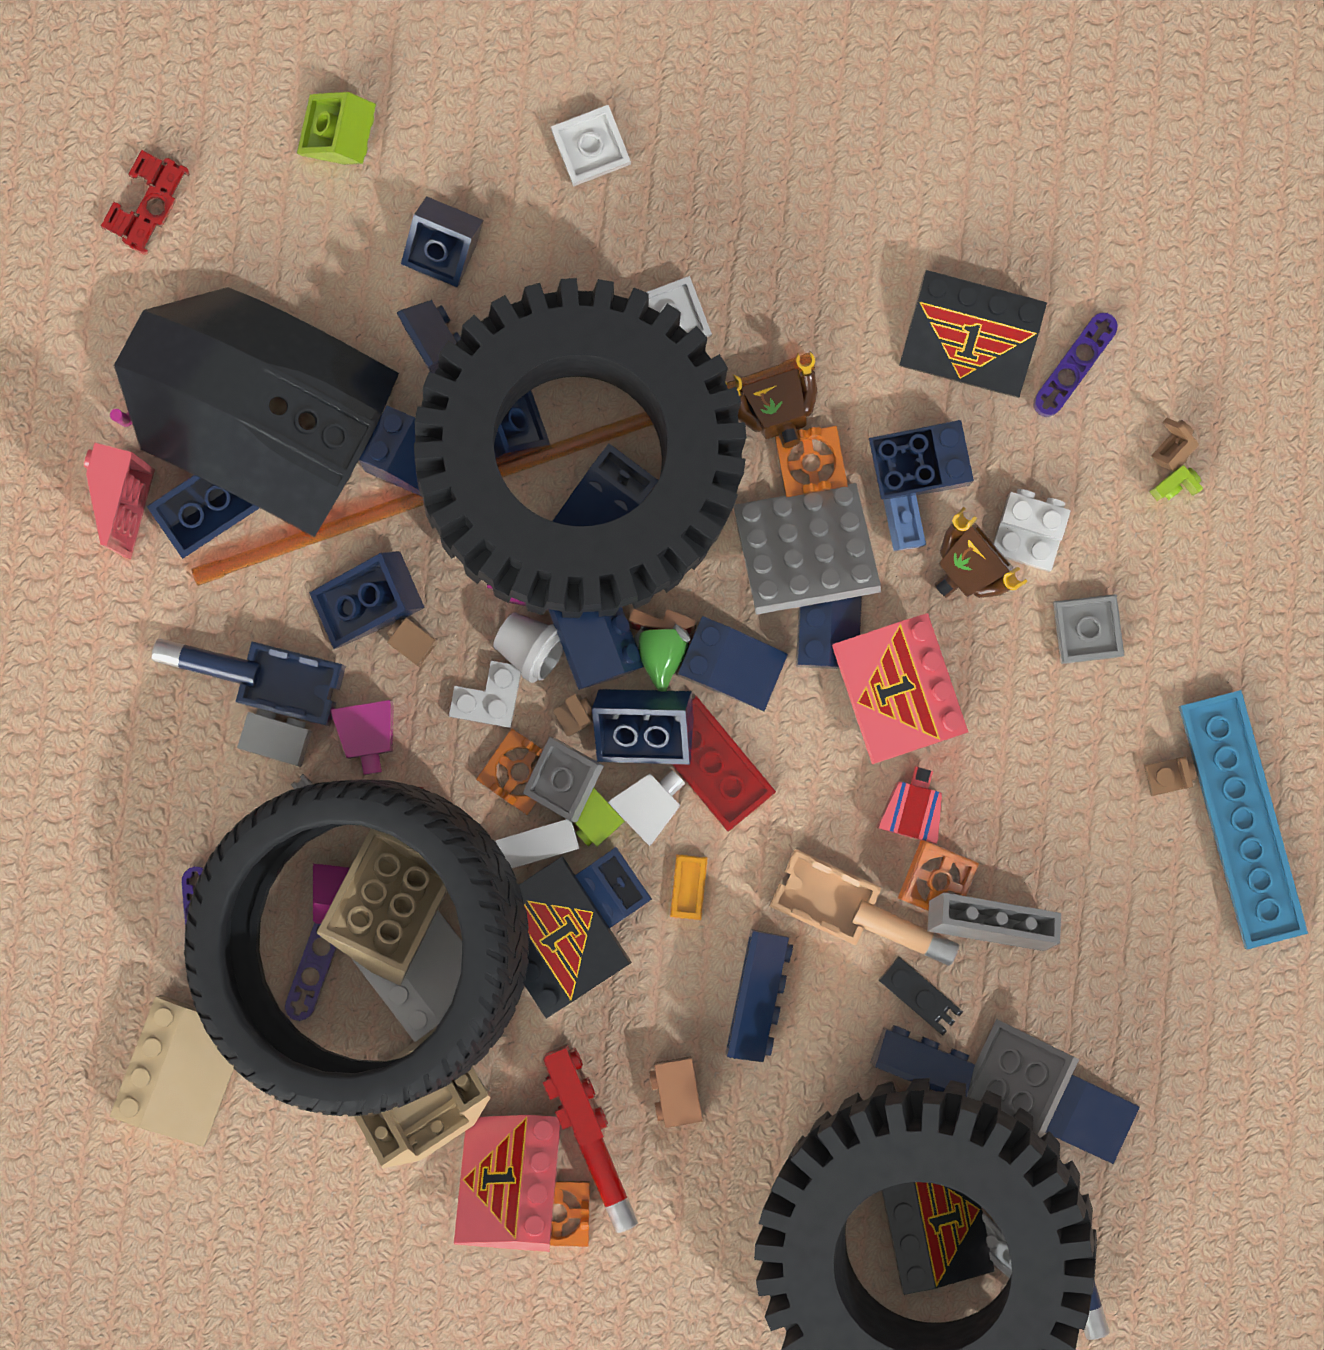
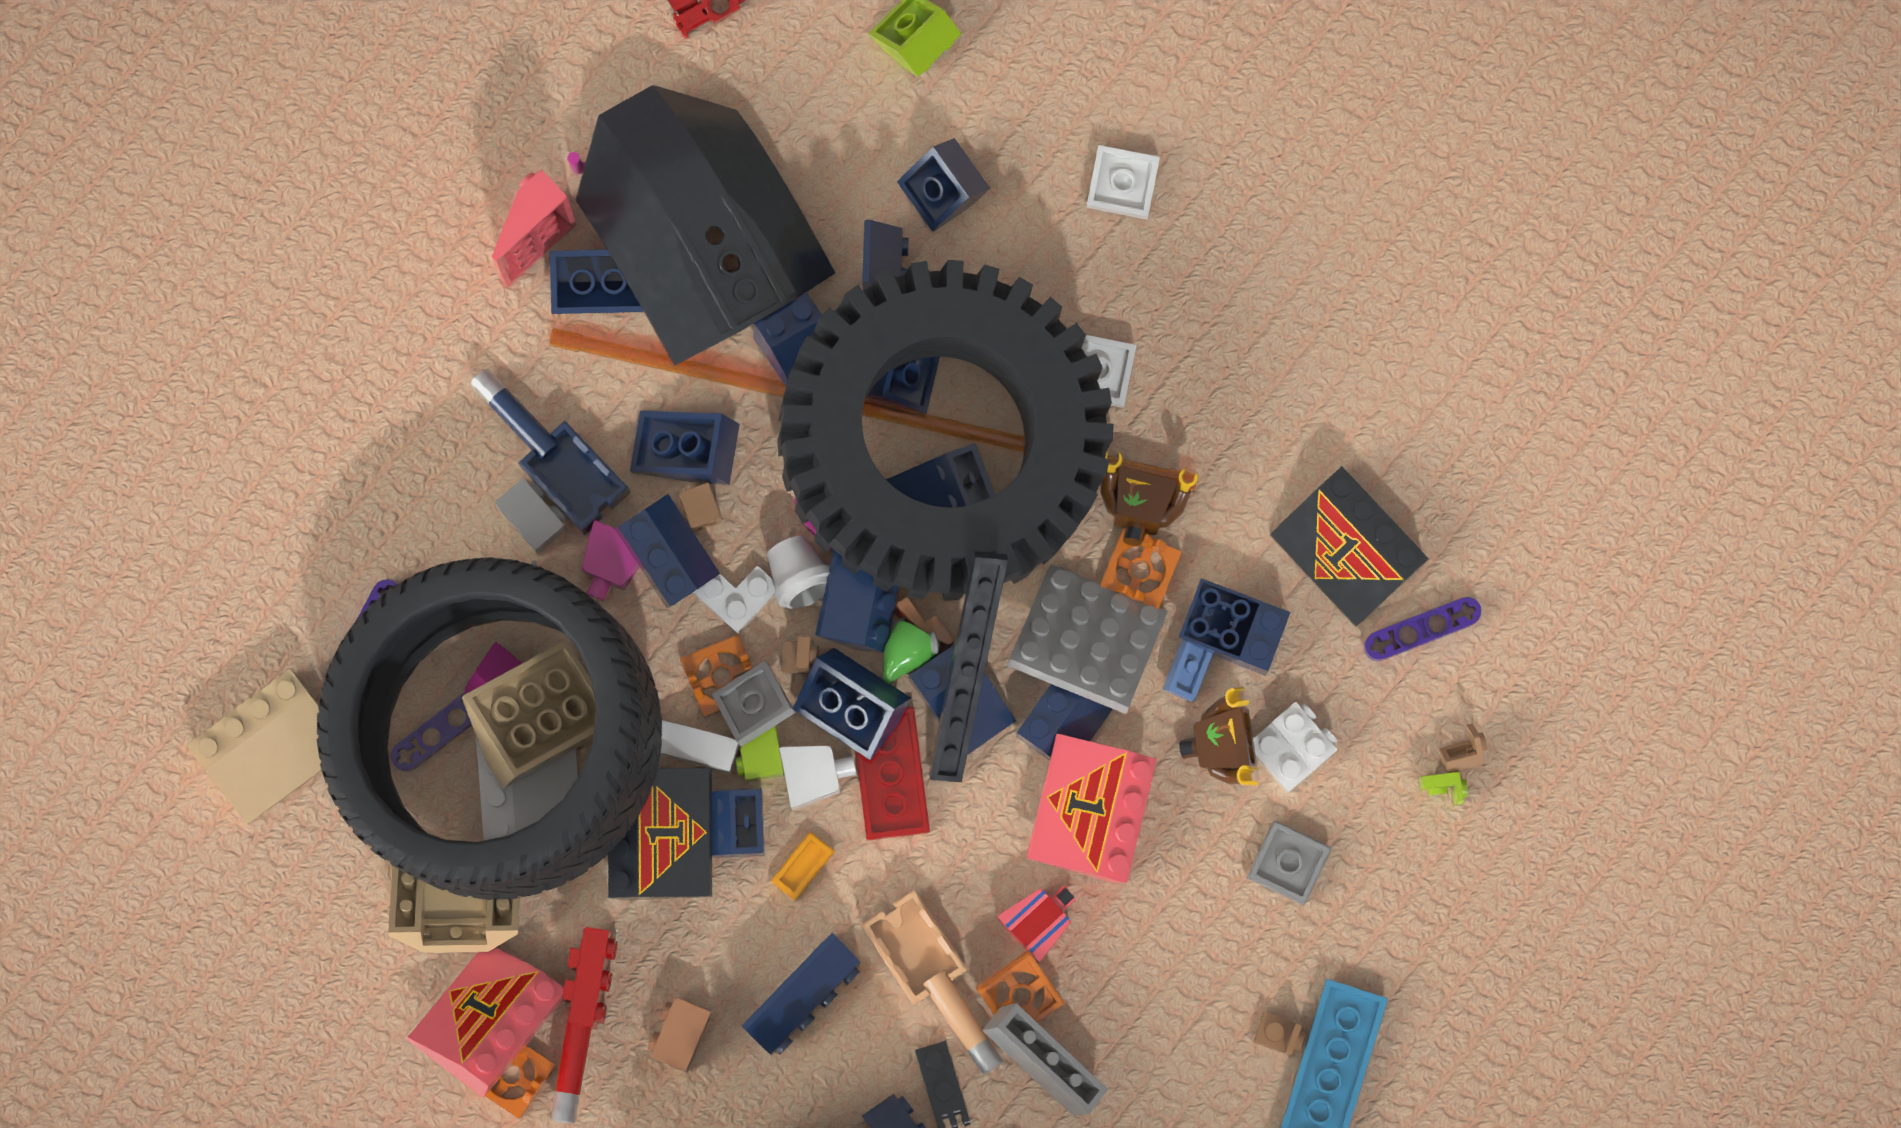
camera: 30 degrees right, 5 degrees down
none -> dark blue slope [615,494,720,608]
none -> black plate [929,551,1008,783]

